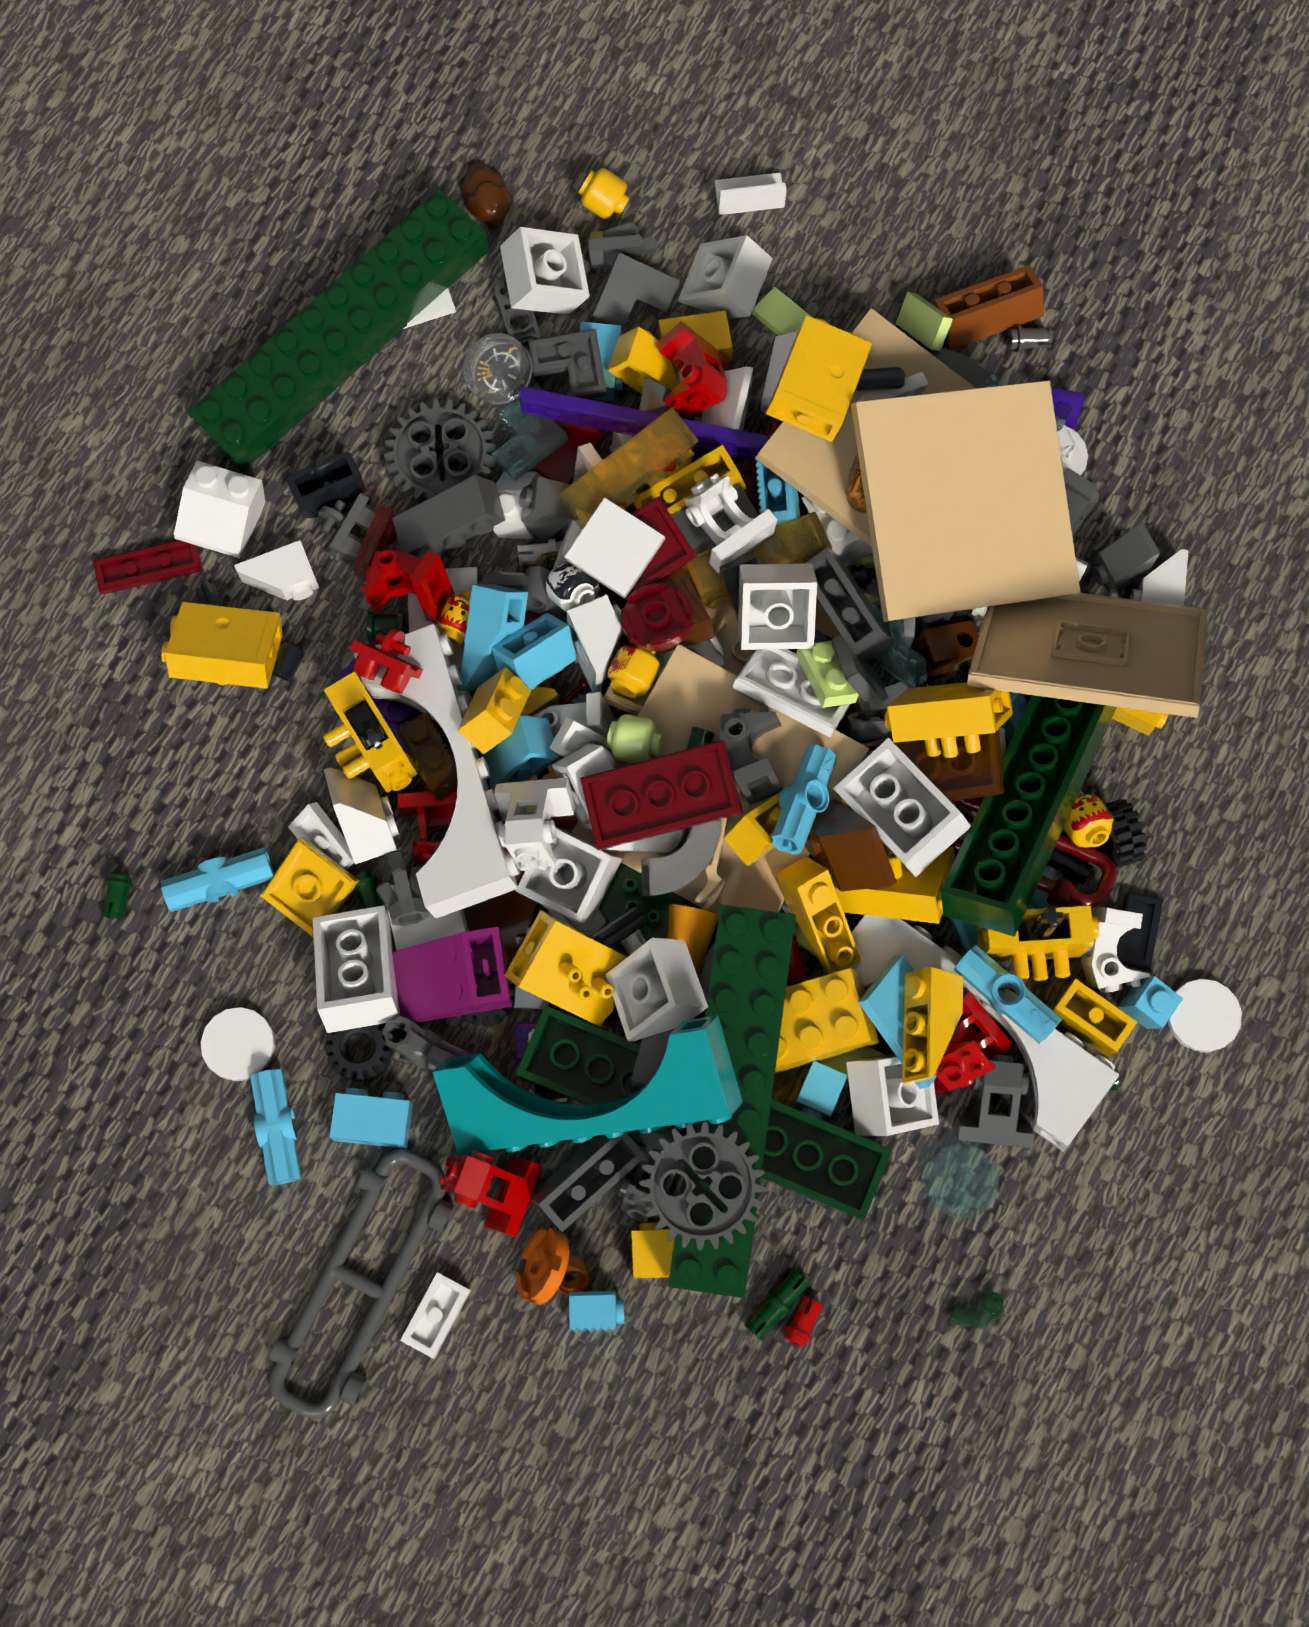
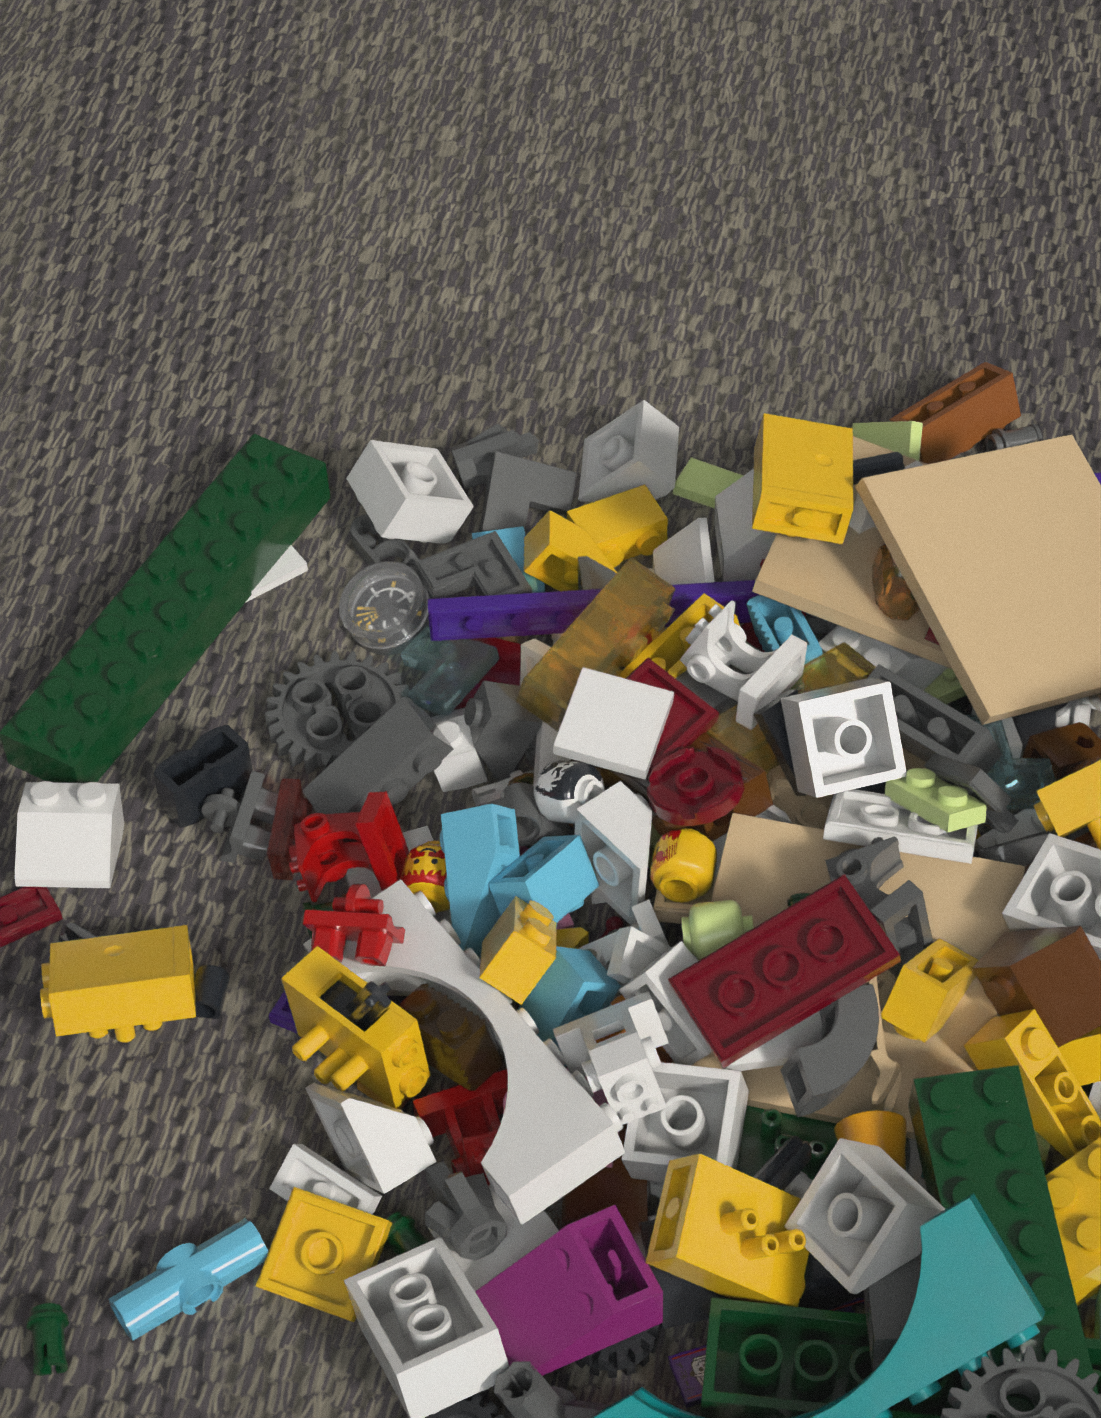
camera: 15 degrees left, 25 degrees down
white slope [234,540,319,600] -> none
reddish brown arm [461,161,511,228] -> none
yellow head [578,168,630,219] -> none
red tile [656,321,730,419] -> none
white panel [714,172,786,215] -> none
medium azure piece [771,744,836,855] -> none

